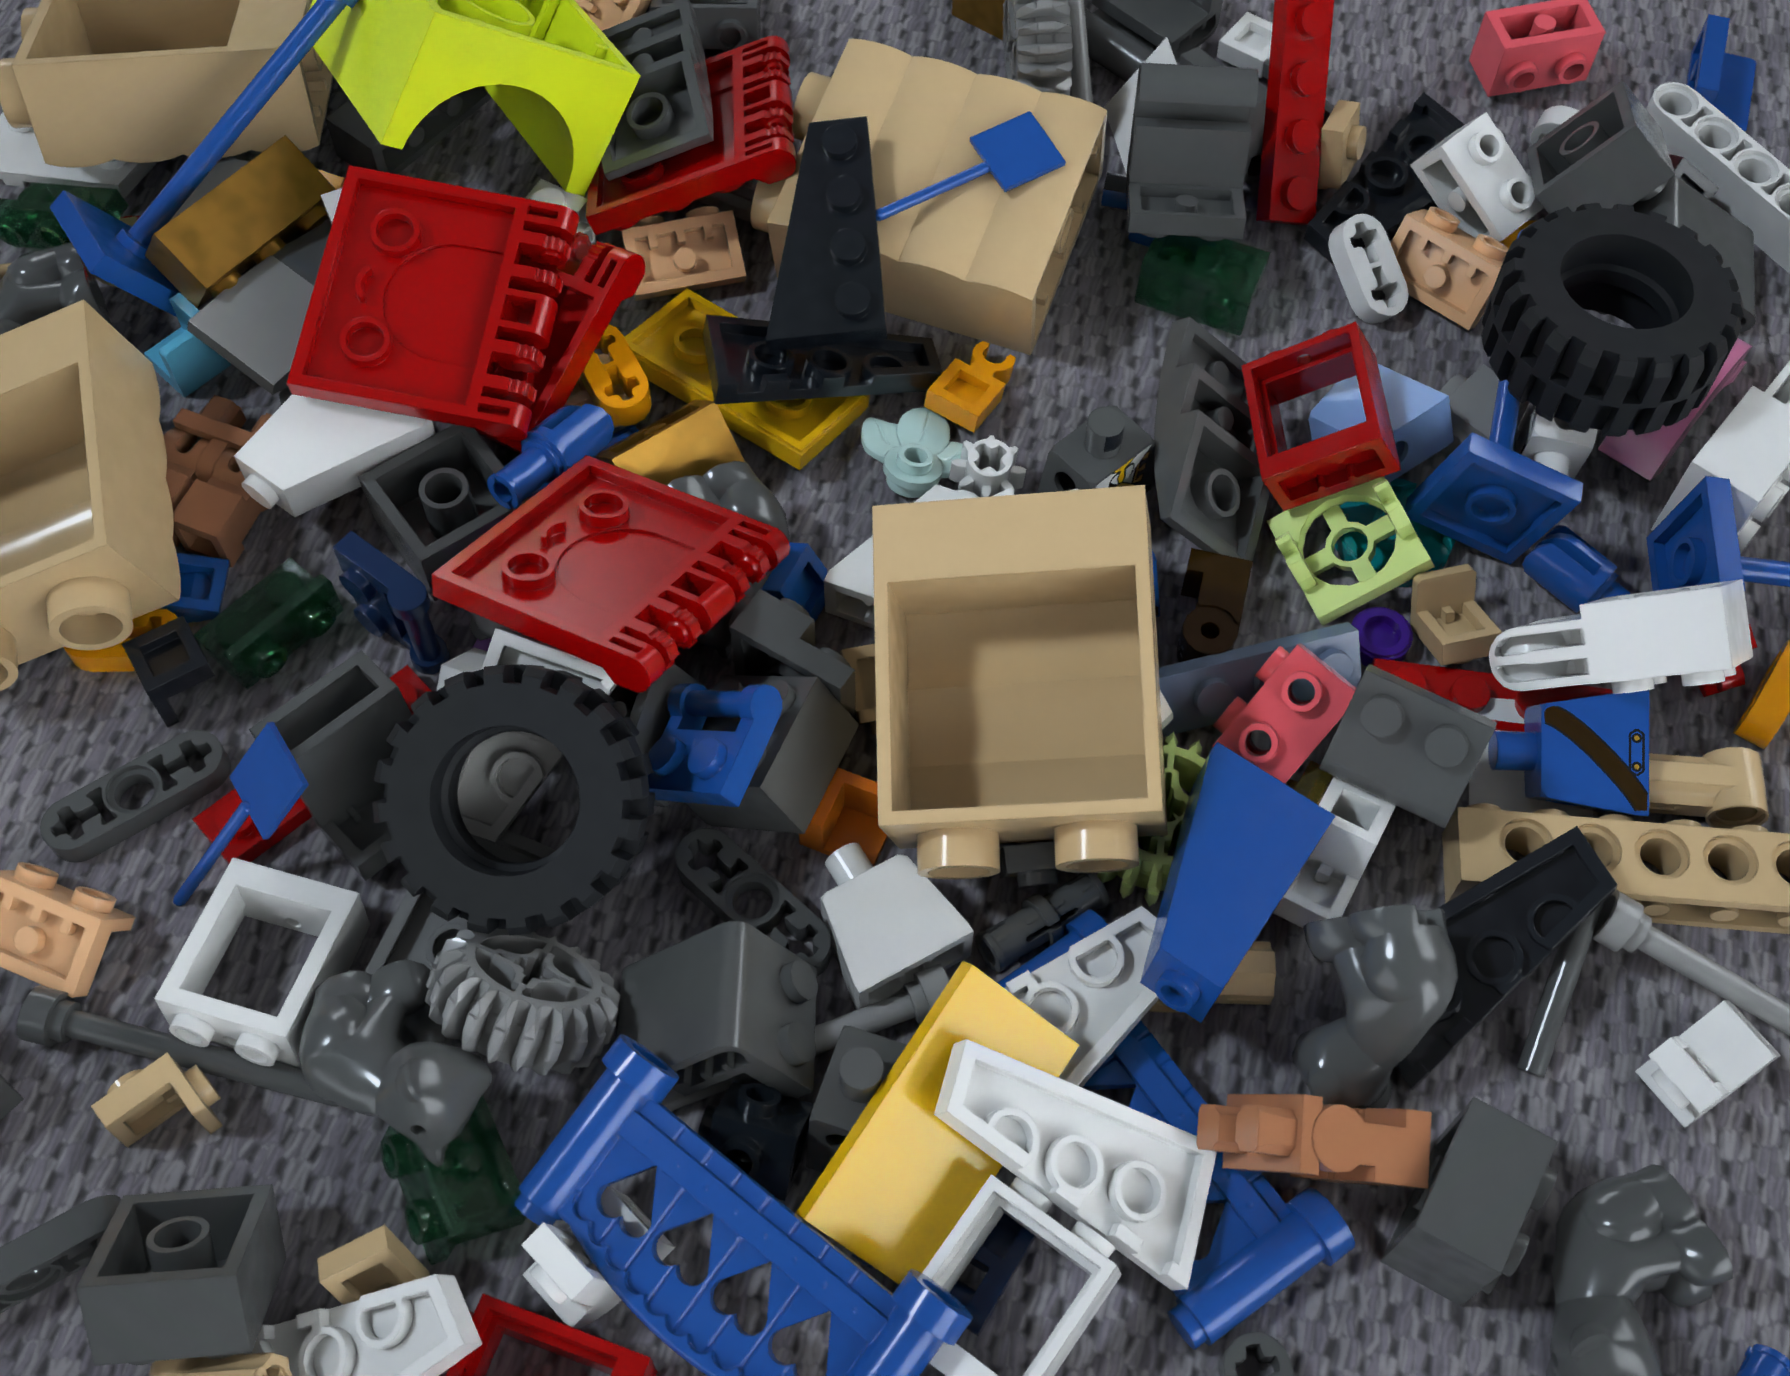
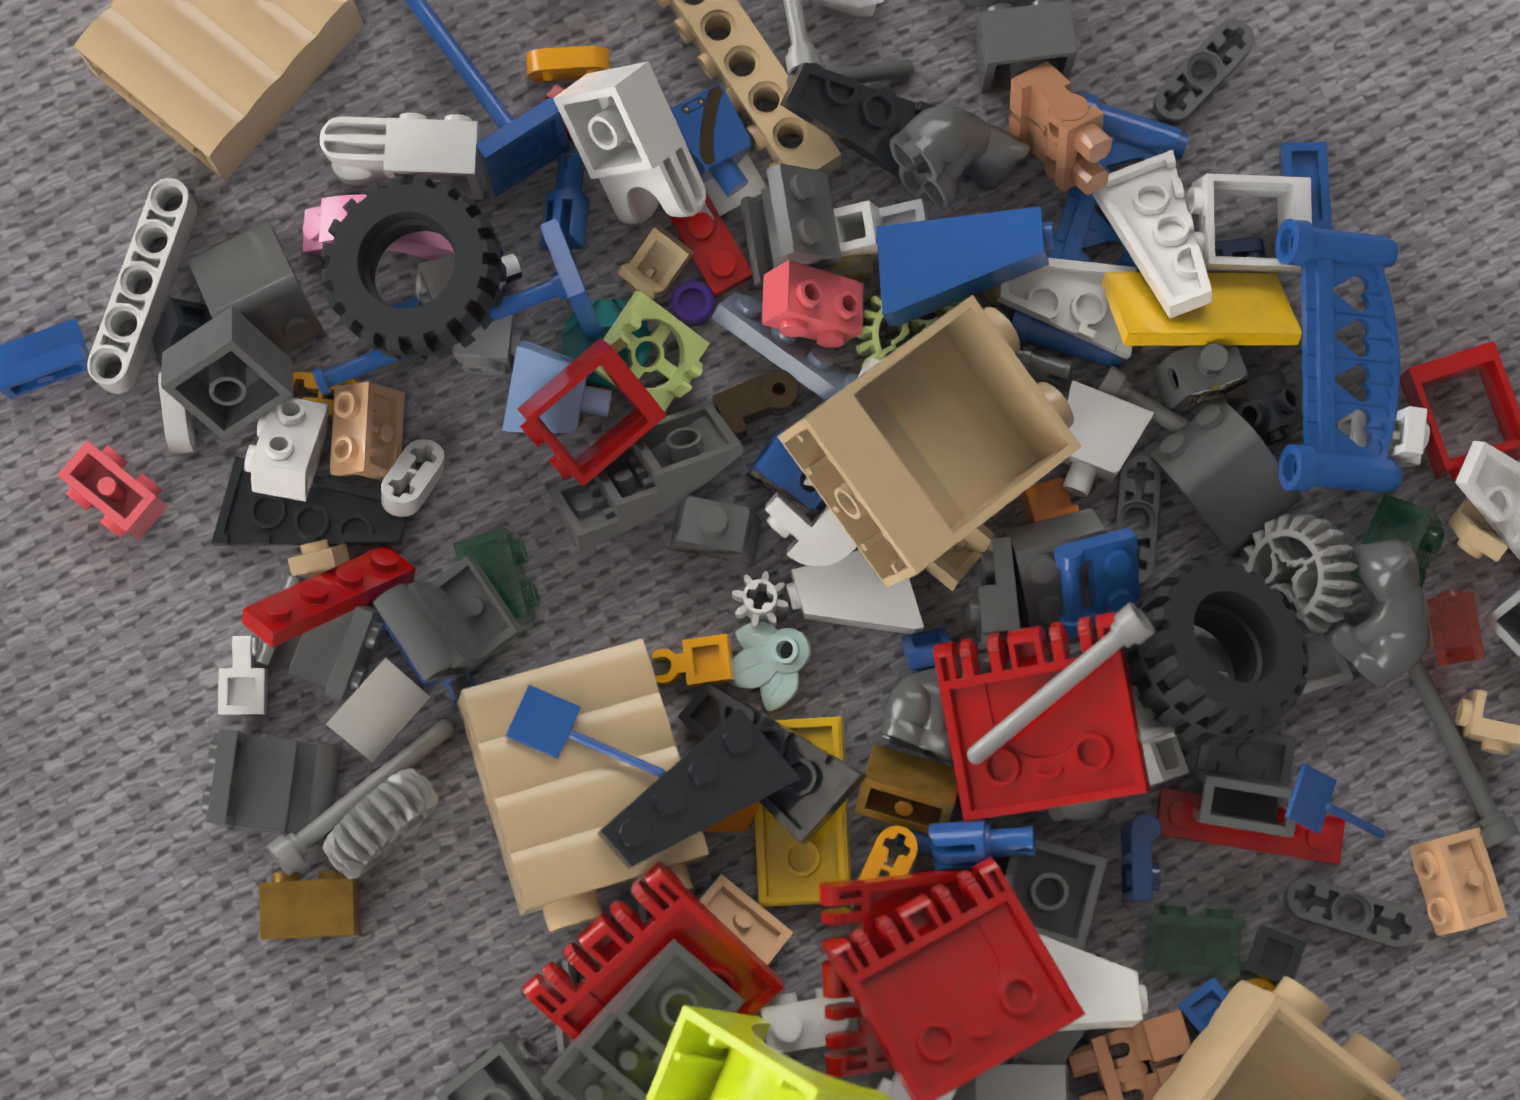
camera: 125 degrees left, 20 degrees up
white window [154,858,370,1068] -> none
tan piece [1649,747,1769,829] -> none
none -> light grey piece [967,603,1155,764]
none -> clear red brick [1426,590,1485,666]

